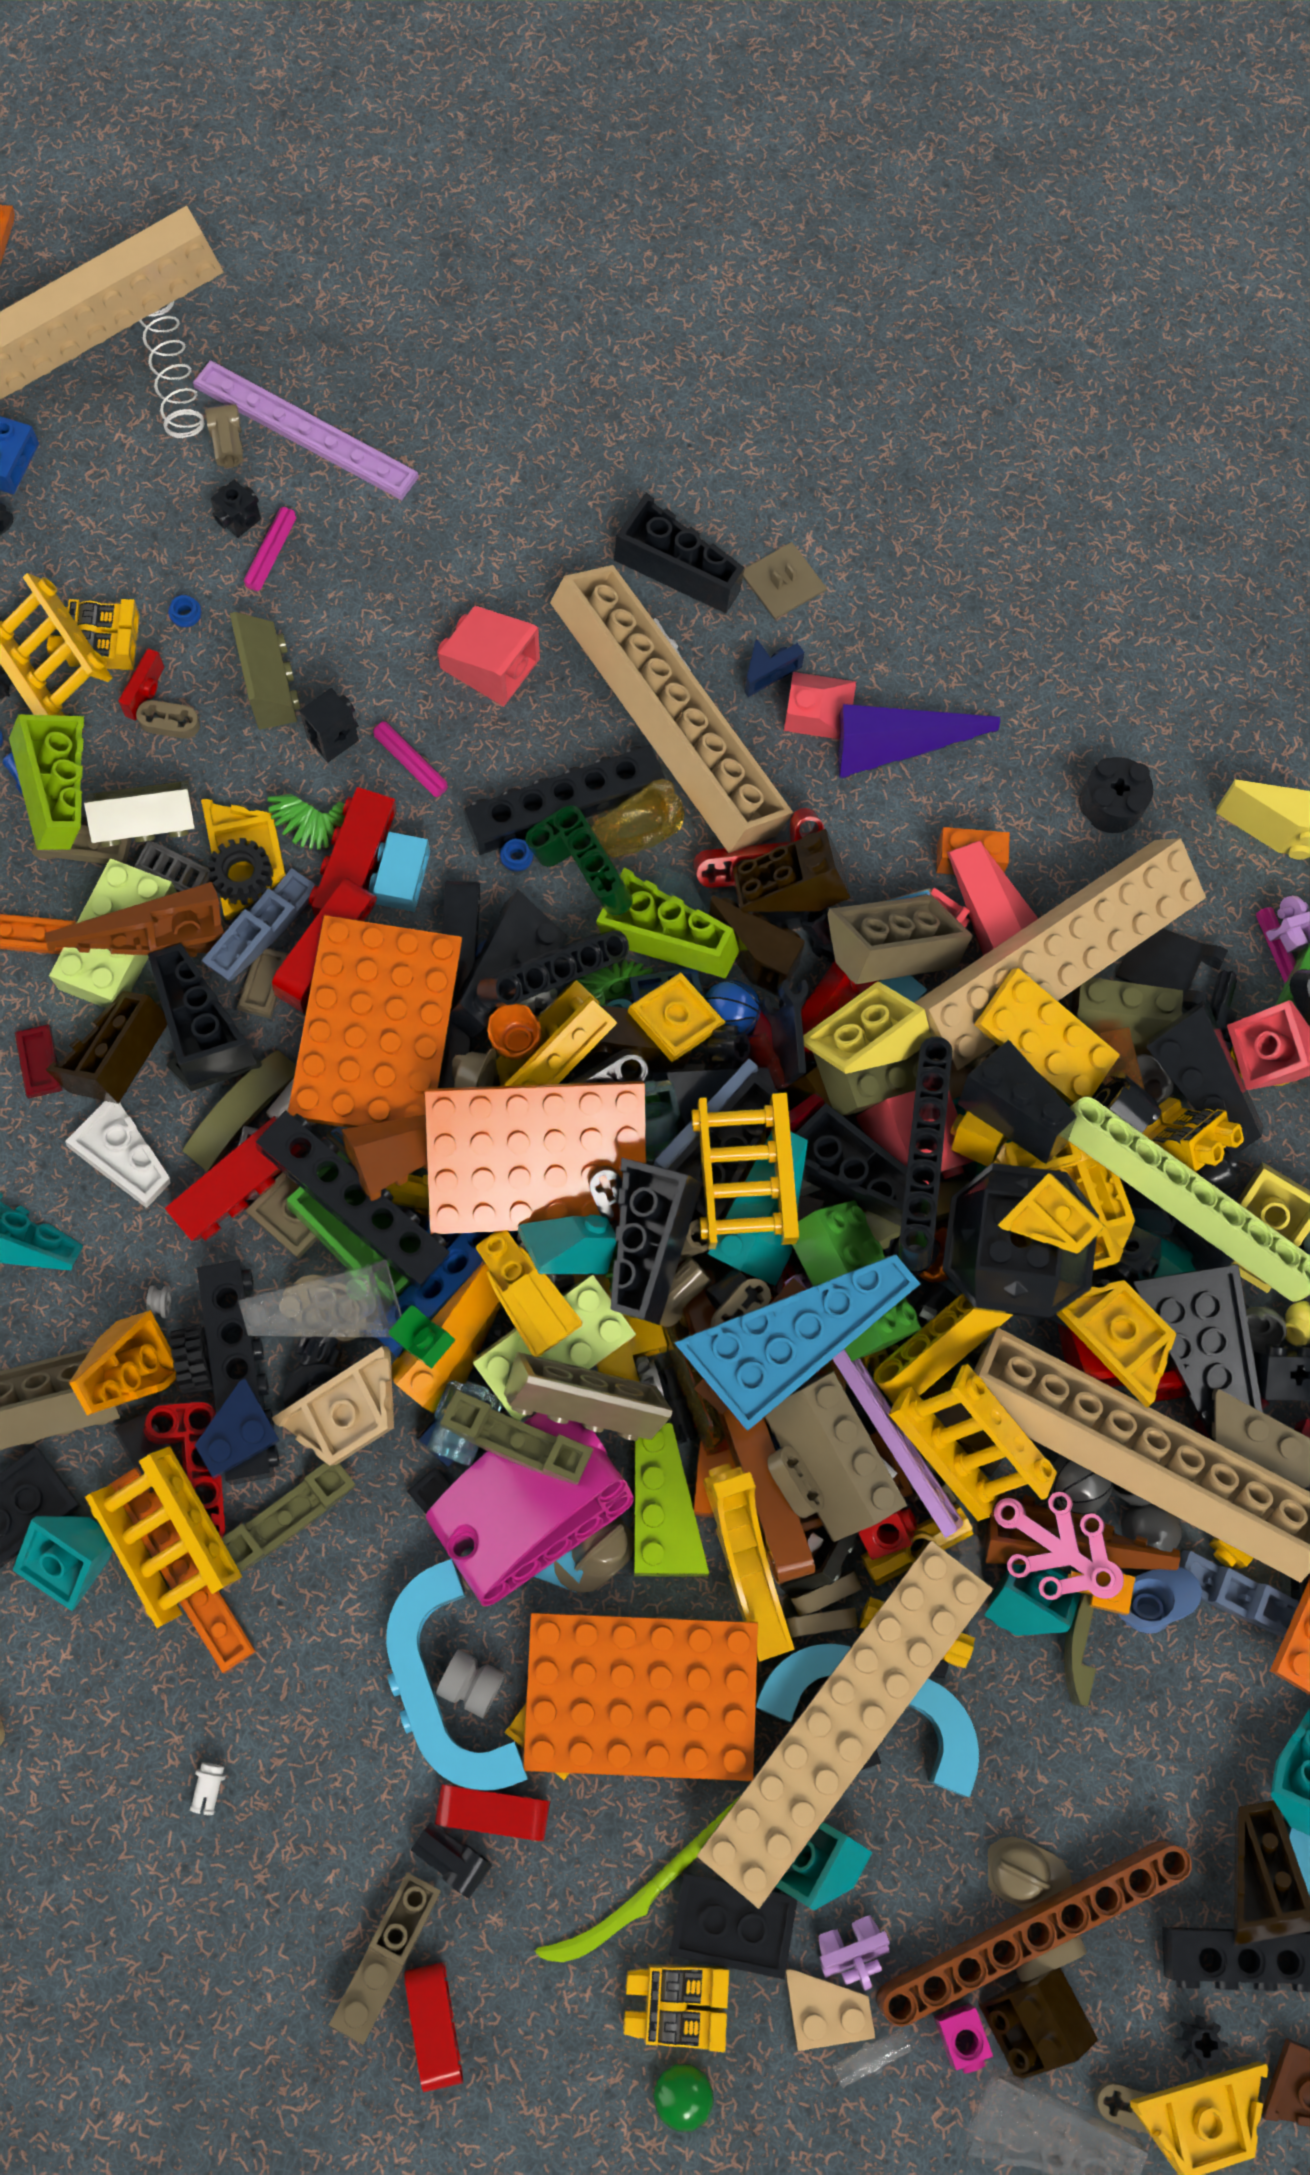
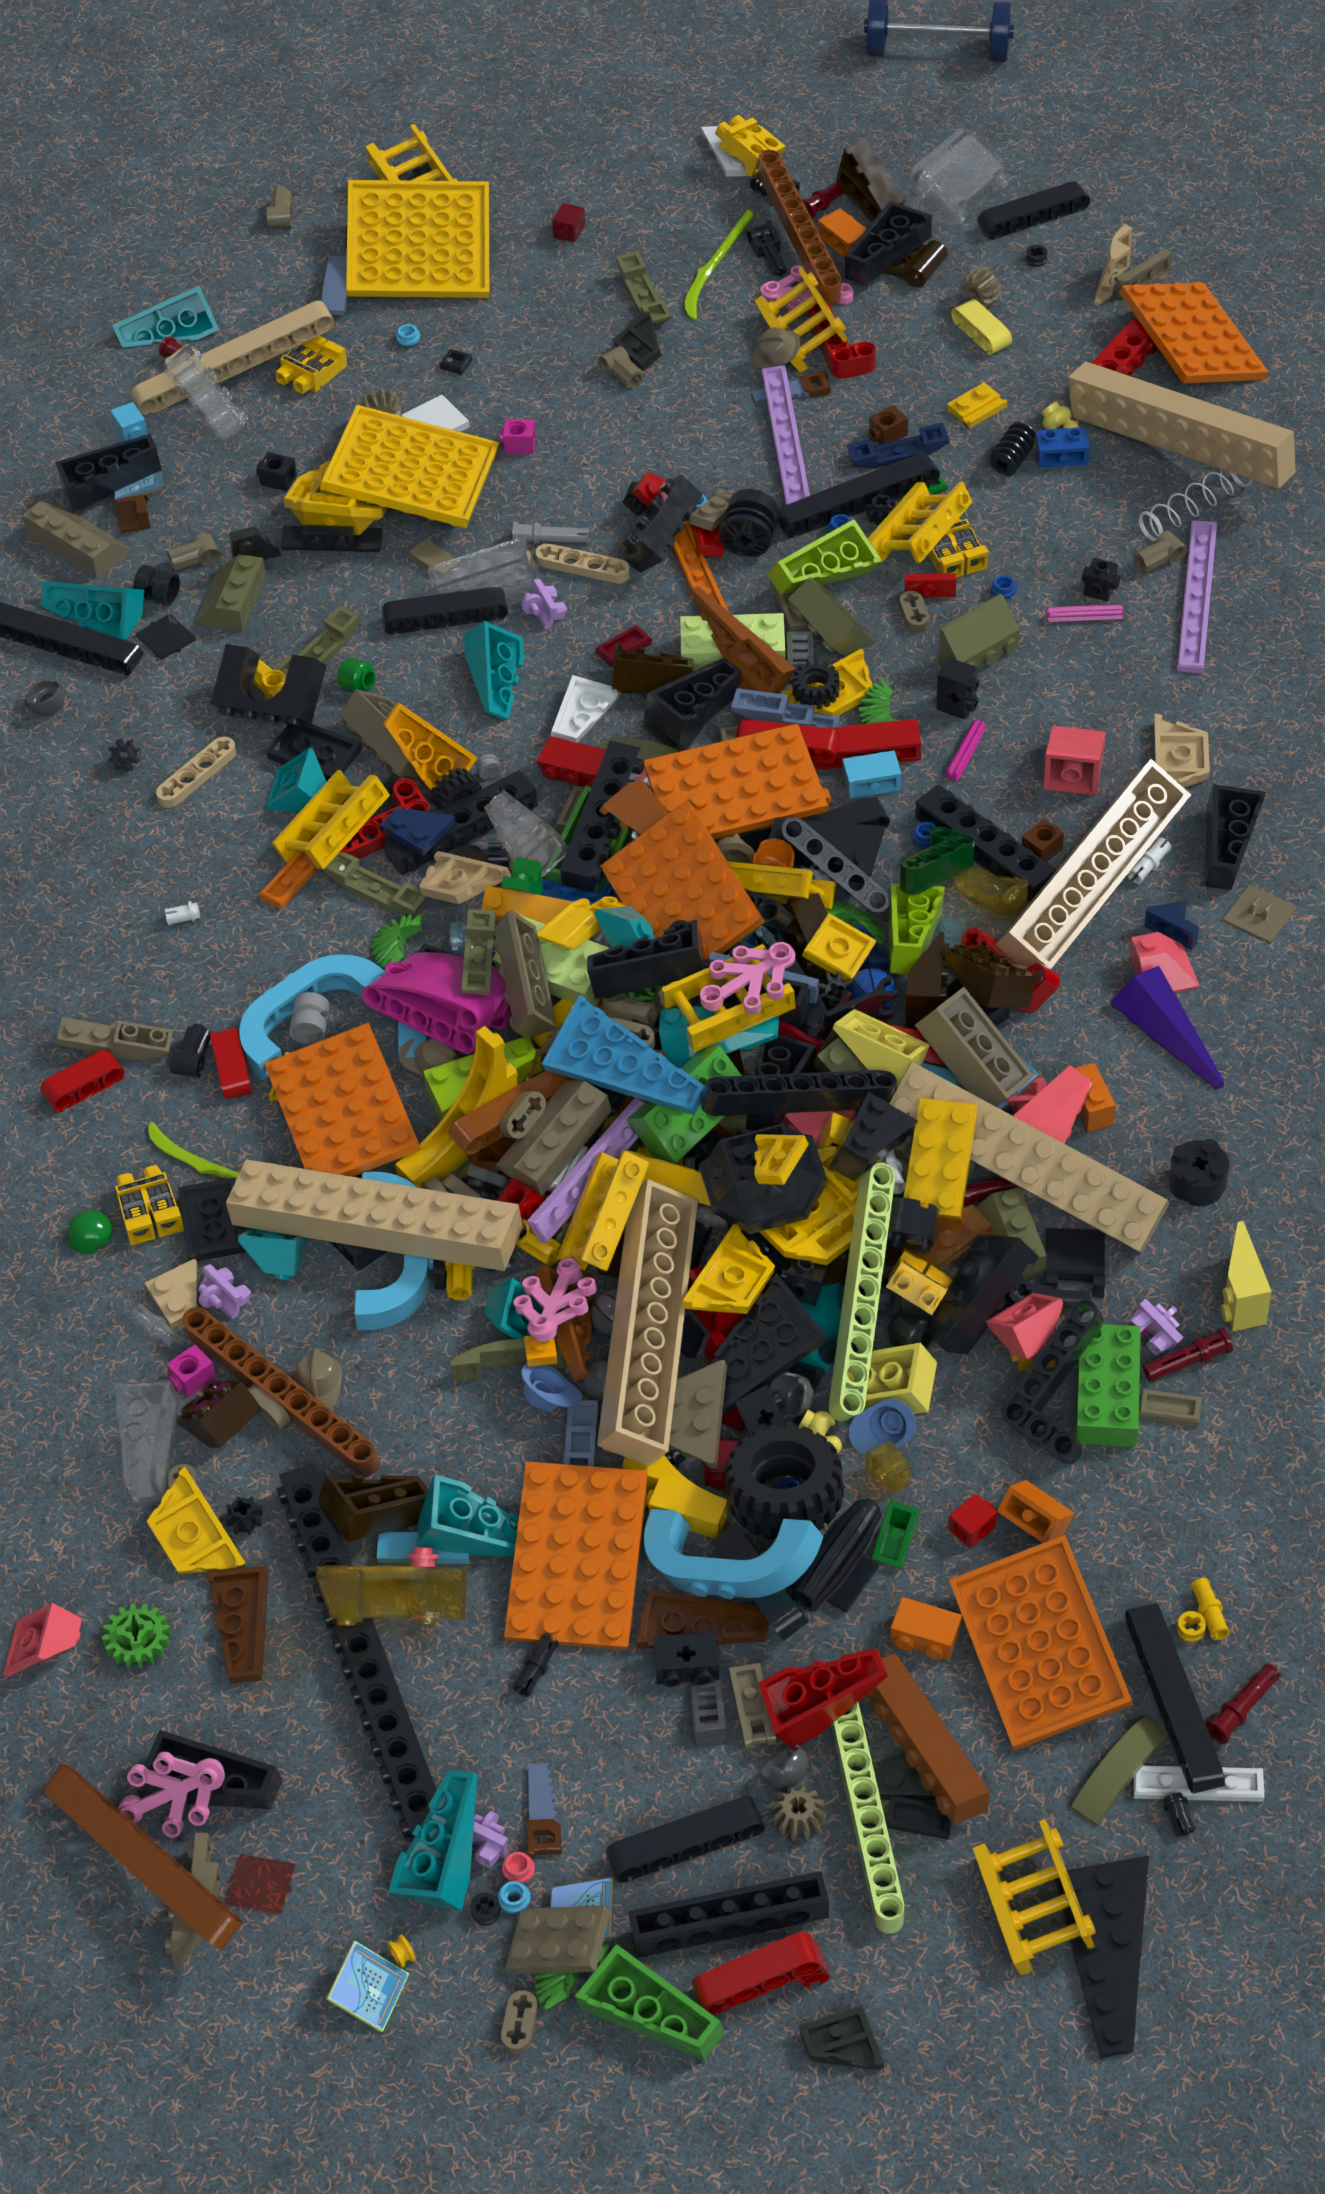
camera: 75 degrees right, 20 degrees down
none -> bright green hair [371,913,424,968]
none -> bright pink plant [700,942,795,1014]
none -> reddish brown brick [1021,819,1064,862]
none -> tan wing [1154,714,1210,788]

